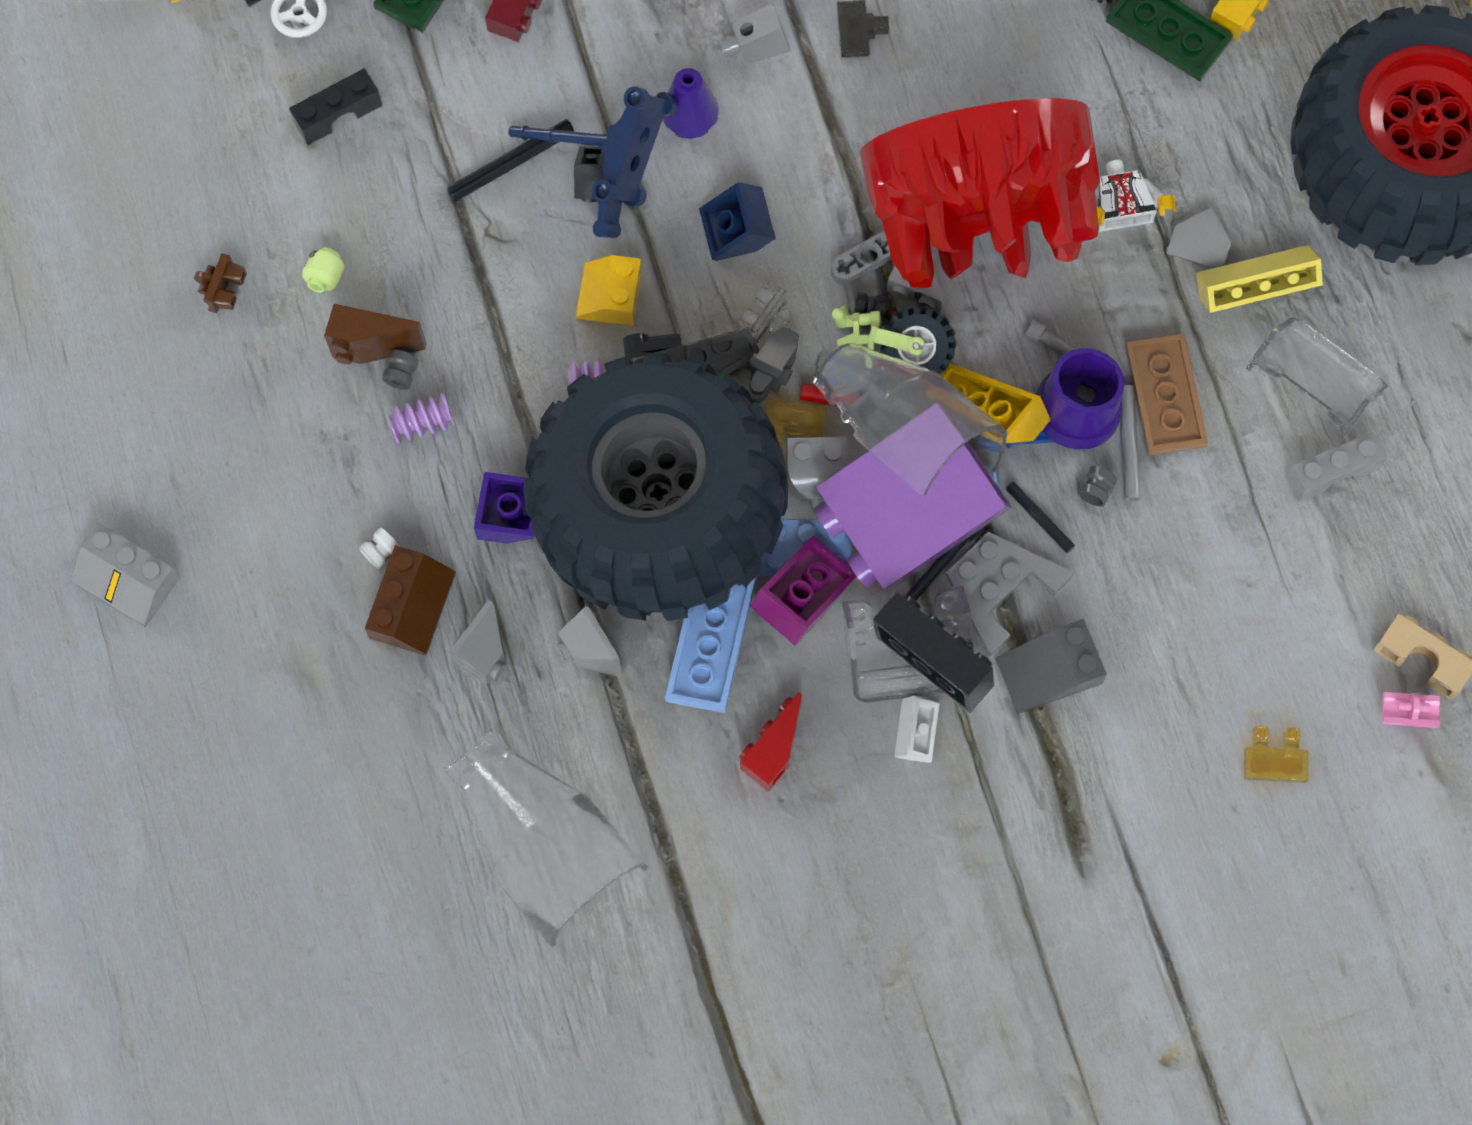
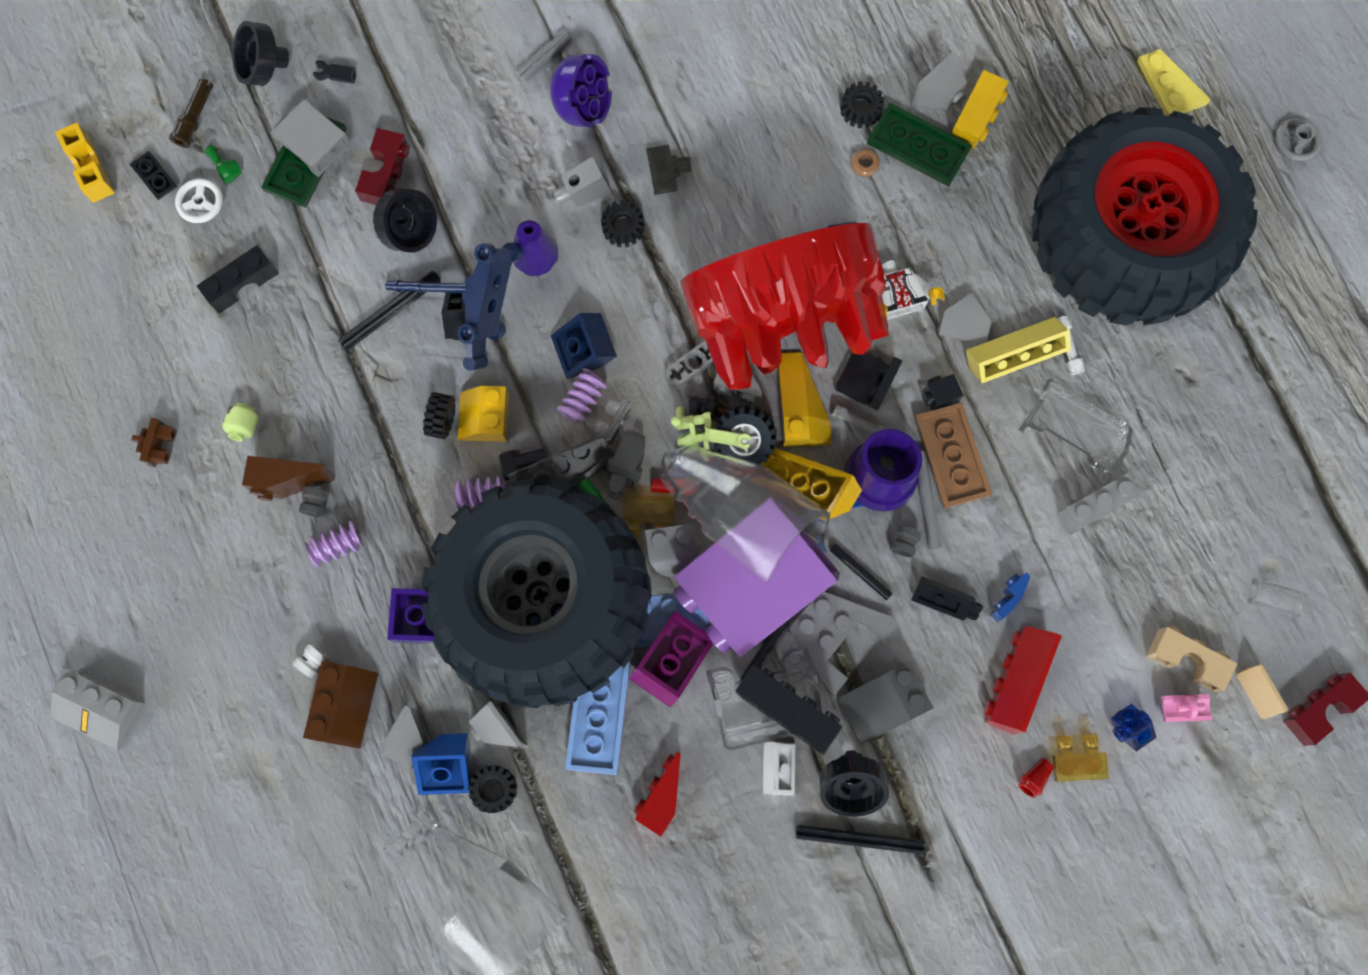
camera: 10 degrees left, 5 degrees up
none -> black piece [373,188,437,253]
none -> blue slope [412,733,471,795]
none -> black tyre [423,392,456,439]
none -> black tyre [468,765,517,813]
none -> lavender piece [557,368,608,423]
none -> black tyre [601,200,644,247]
none -> yellow wedge [778,353,832,448]
none -> black axle [795,825,925,855]
none -> black piece [819,750,889,817]
none -> black bracket [835,353,903,411]
none -> medium nougat piece [851,149,880,177]
none -> black hinge [911,576,983,621]
none -> black brick [922,374,964,411]
none -> red slope [984,626,1062,734]
none -> blue slope [991,572,1030,622]
none -> red cone [1018,758,1054,798]
none -> white bar [1057,316,1085,375]
none -> clear blue brick [1111,704,1157,752]

